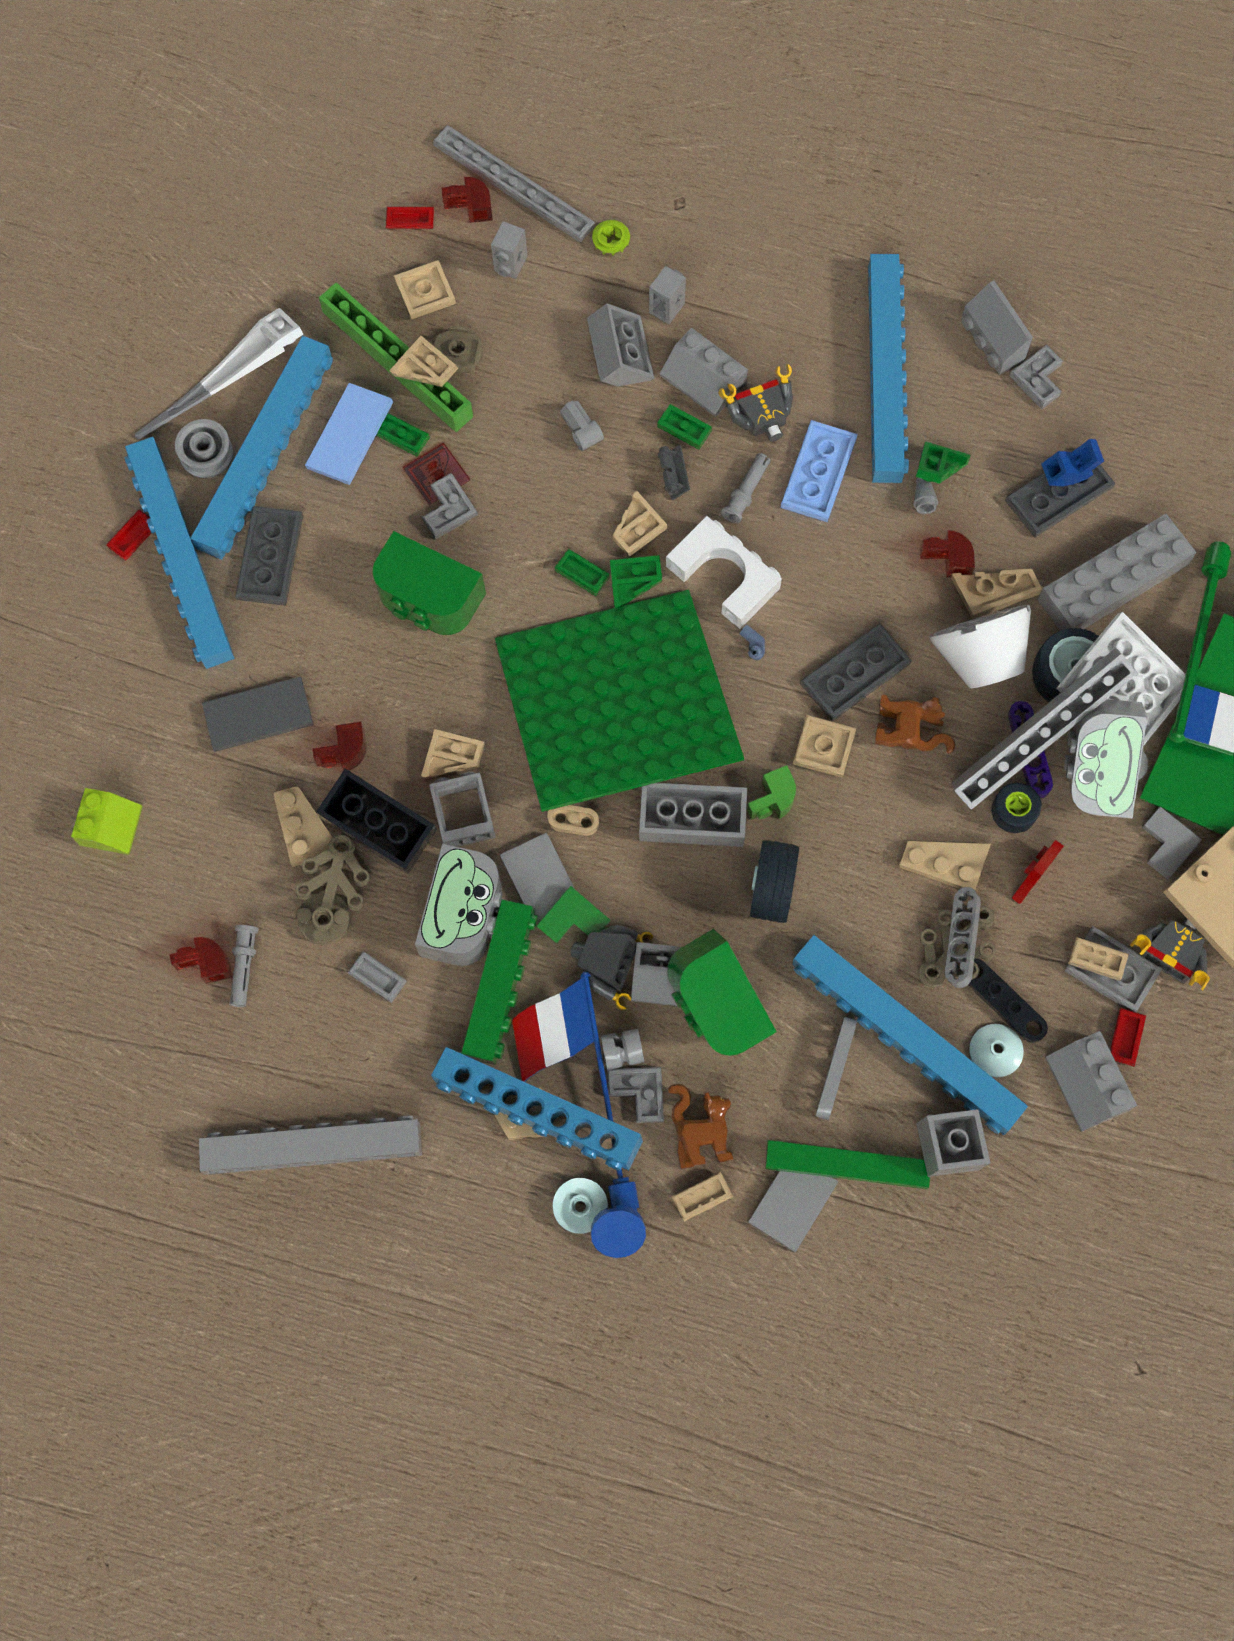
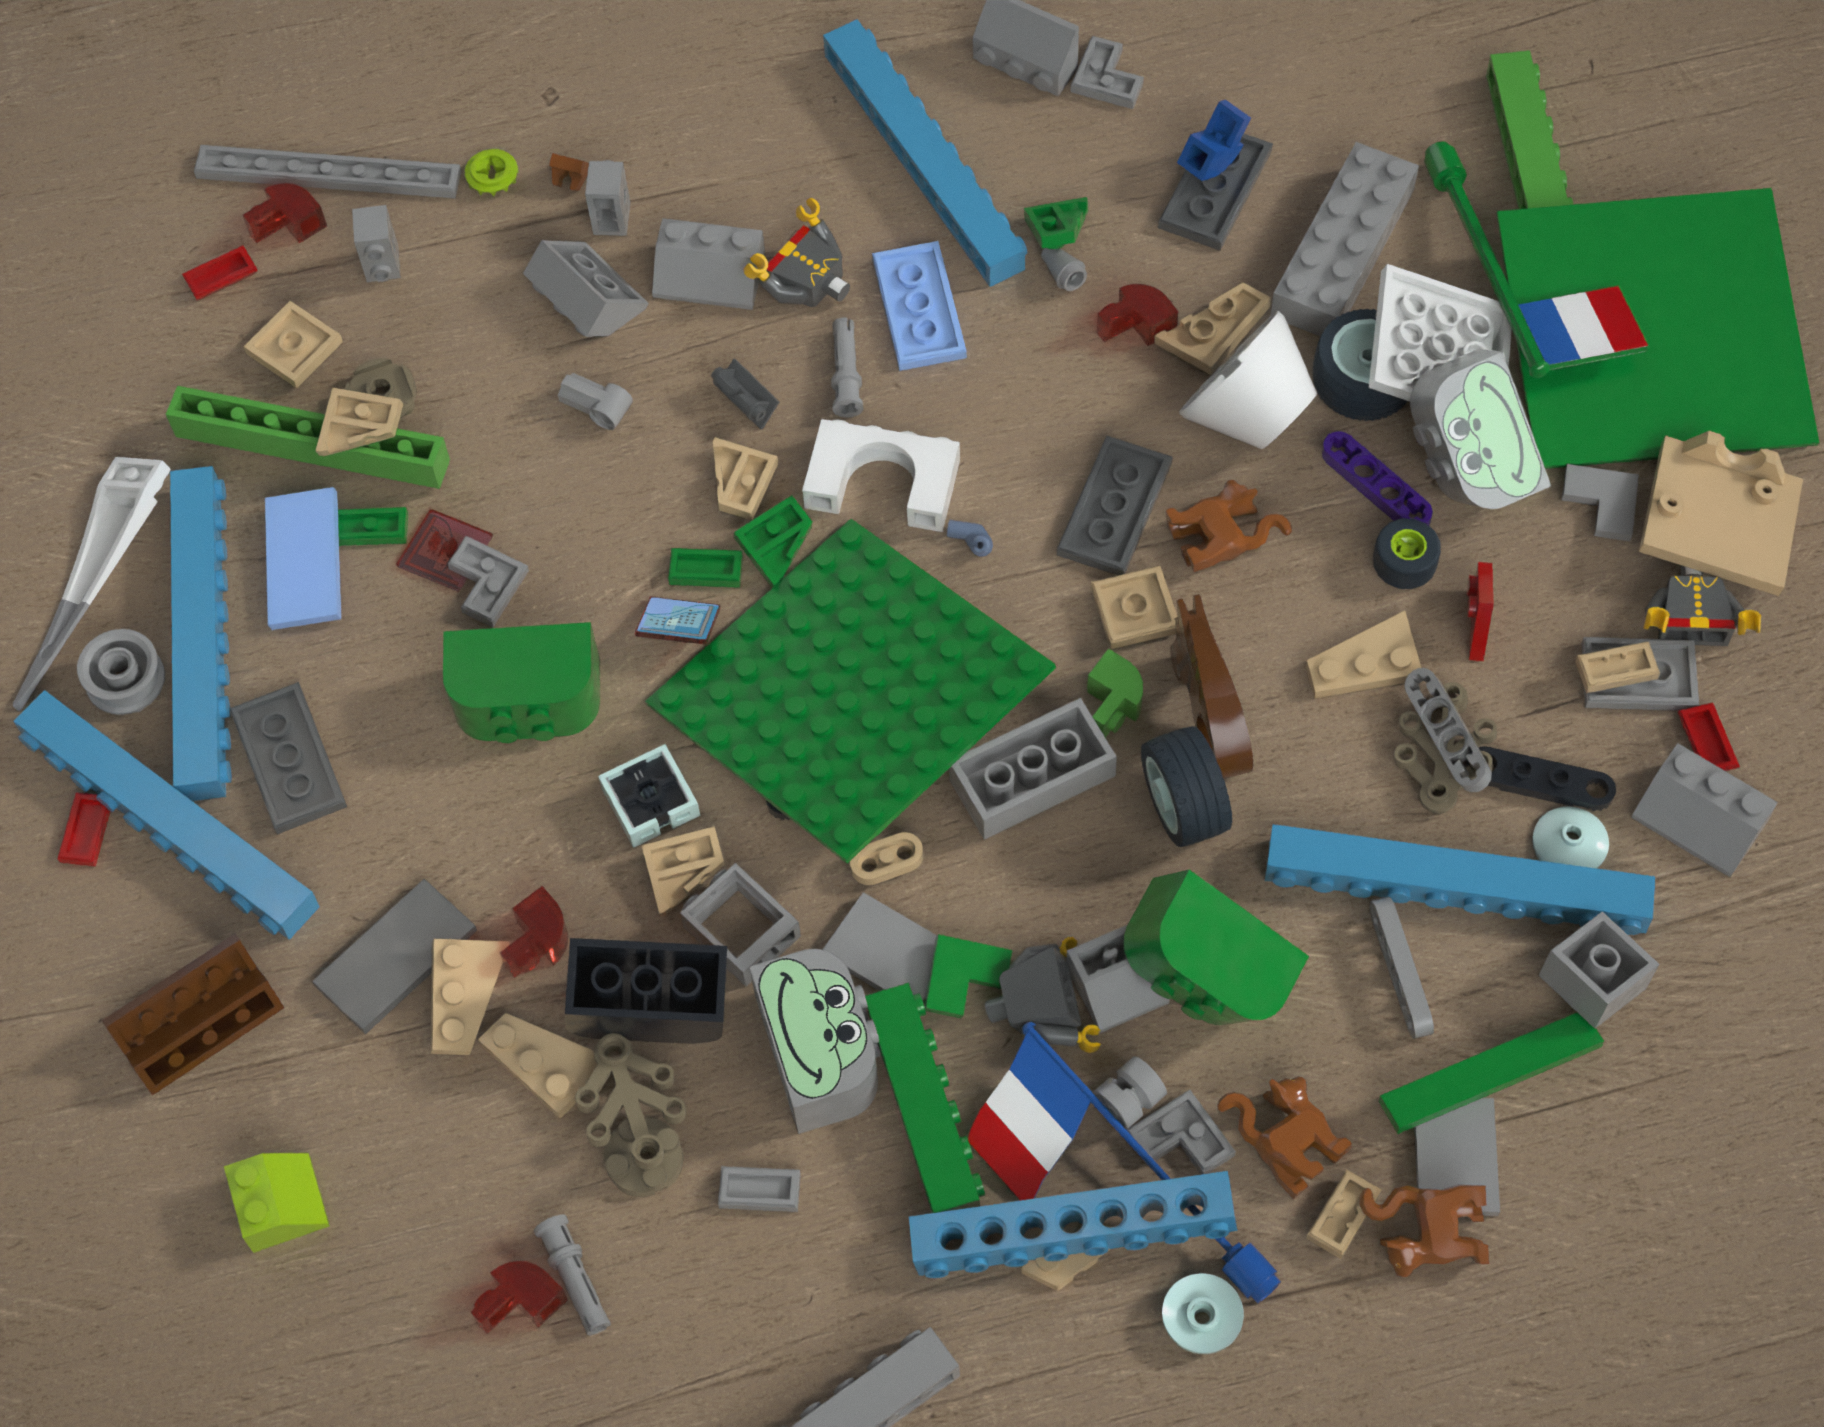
camera: 30 degrees left, 10 degrees down
blue tile [591,1205,646,1258] -> none
green plate [657,404,712,450] -> none
light grey brick [952,648,1138,809] -> none
none -> reddish brown brick [102,934,285,1096]
none -> tan wing [431,939,510,1055]
none -> dark orange tile [549,153,589,192]
none -> piece [598,744,700,848]
none -> piece [635,596,721,645]
none -> reddish brown animal [1170,594,1253,779]
none -> dark orange animal [1359,1184,1489,1277]

